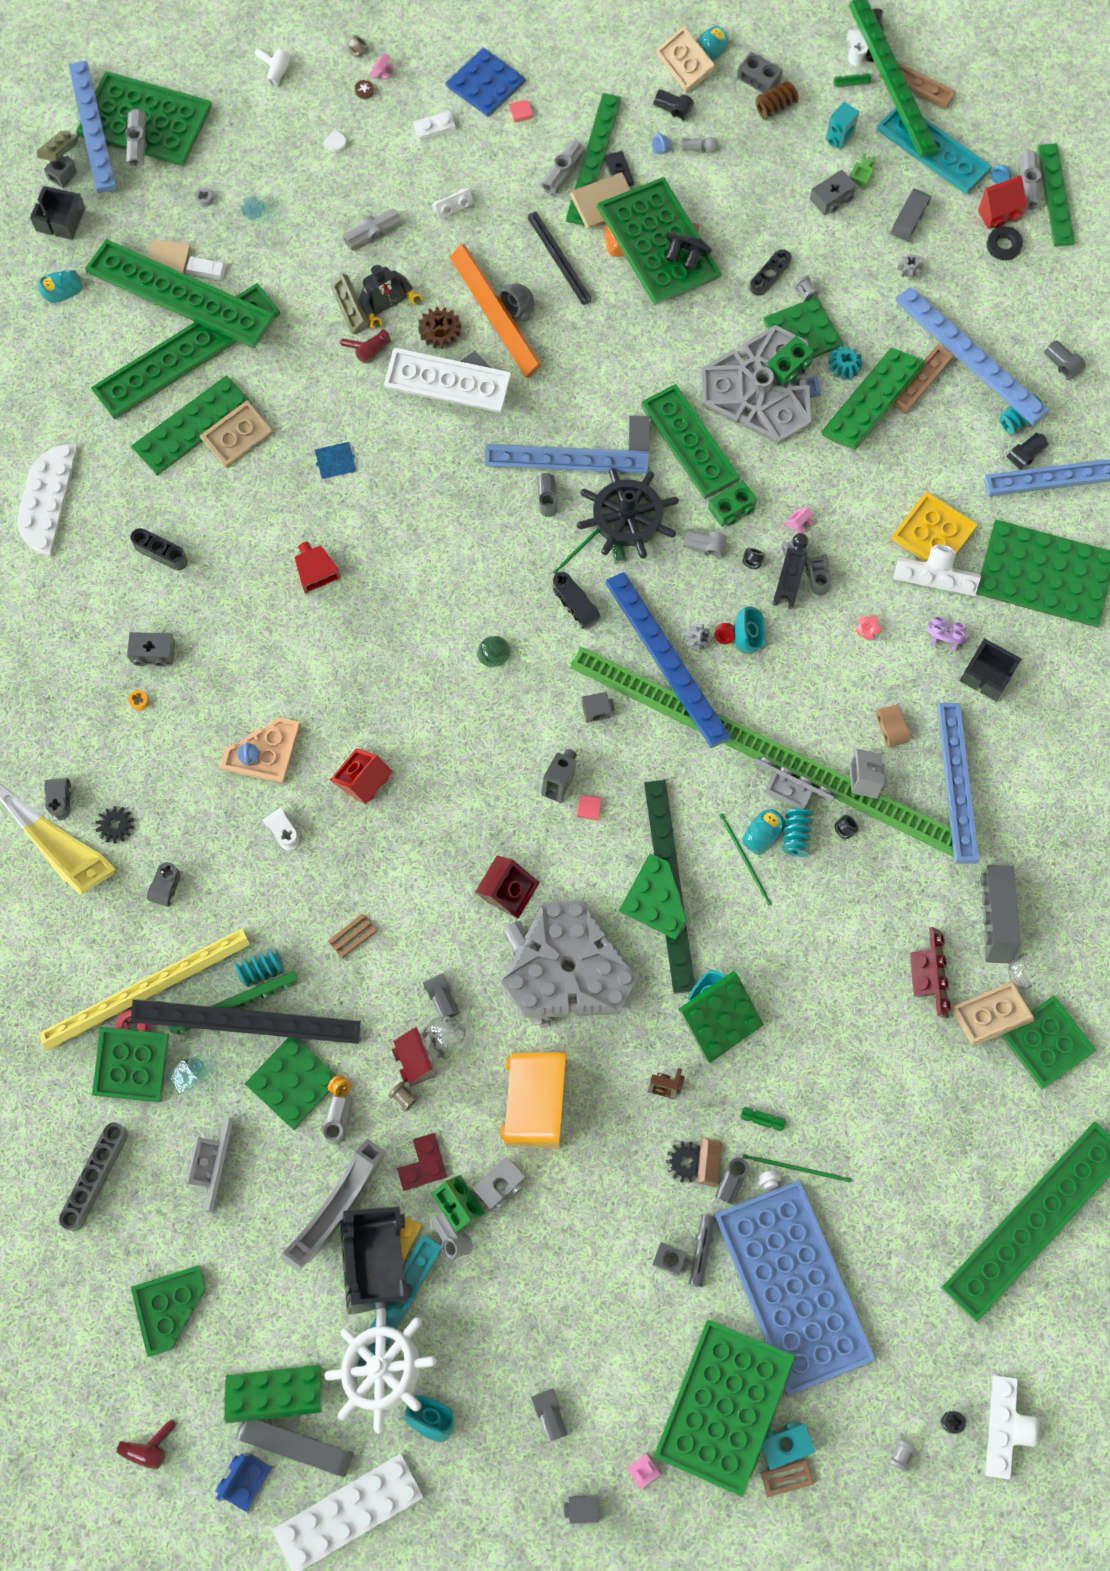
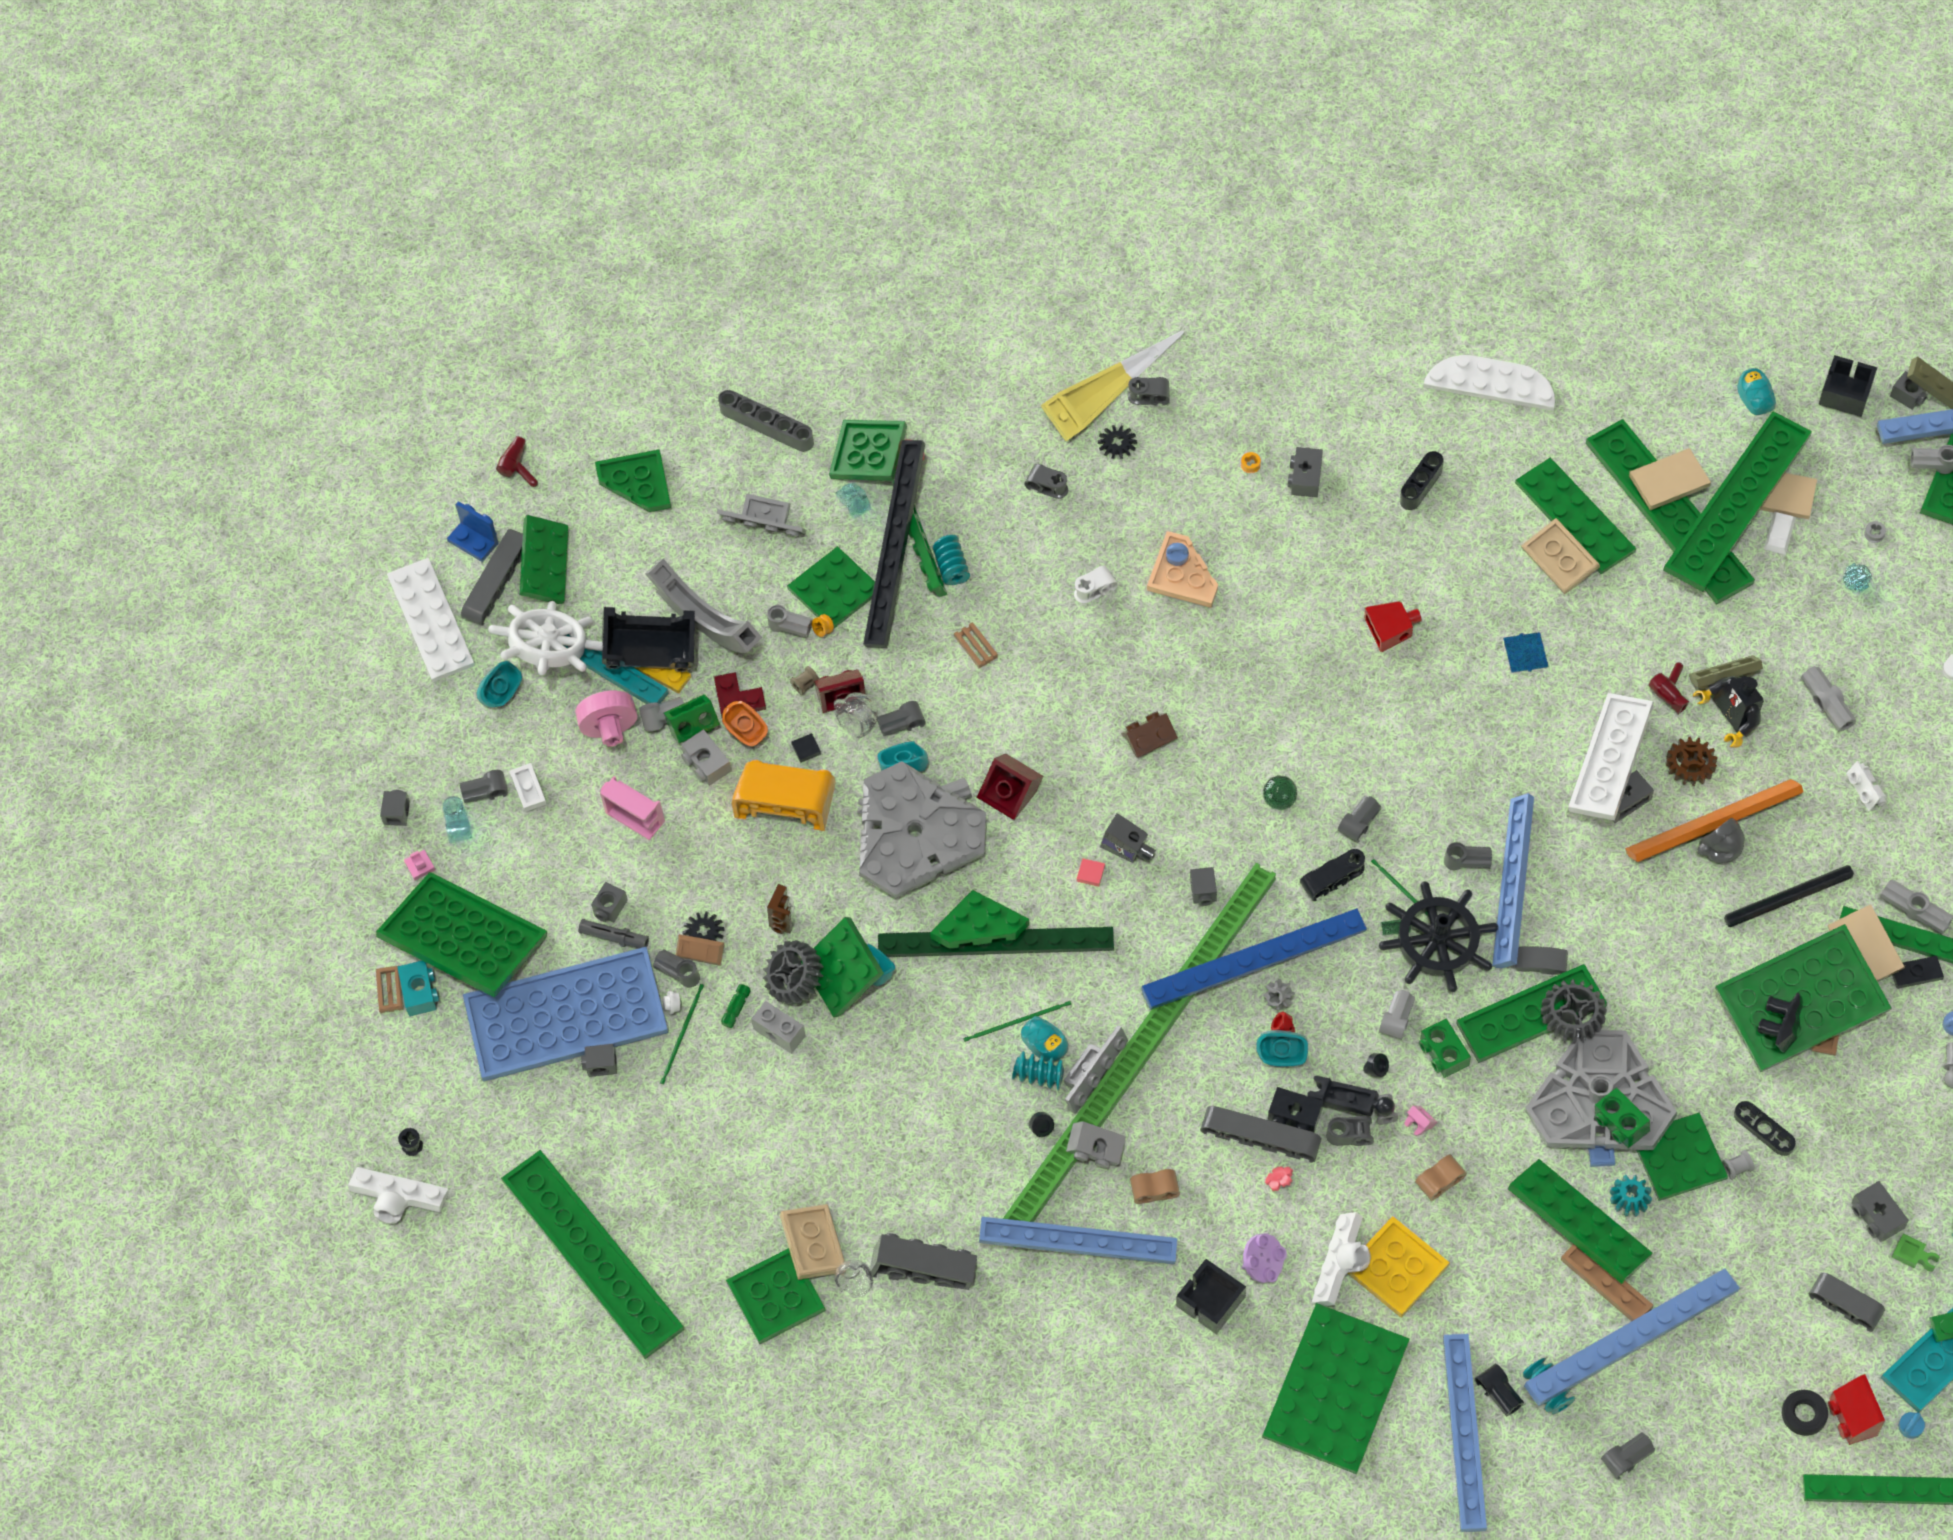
camera: 100 degrees right, 10 degrees down
light yellow plate [40,929,250,1051] -> none
red slope [330,748,393,804] -> none
light grey bush [887,1439,917,1472] -> none
light grey gear [897,253,924,280] -> none
dark red bracket [910,927,951,1018] -> none
light grey piece [1020,151,1041,210] -> none
none -> clear light blue piece [443,796,473,843]
none -> white plate [509,763,547,812]
none -> bright pink piece [575,690,637,747]
none -> dark grey brick [581,1044,617,1077]
none -> bright pink window [600,776,665,840]
none -> orange piece [722,701,768,747]
none -> light grey brick [751,1001,806,1054]
none -> dark grey gear [763,940,824,1005]
none -> black tile [791,733,821,763]
none -> teal piece [877,741,929,772]
none -> reddish brown bracket [1121,711,1178,758]
none -> dark grey beam [1200,1106,1322,1163]
none -> black brick [1268,1087,1323,1133]
none -> dark grey piece [1338,796,1381,843]
none -> medium nougat axle [1415,1154,1467,1201]
none -> dark grey gear [1541,979,1607,1043]
none -> tan tile [1629,448,1711,510]

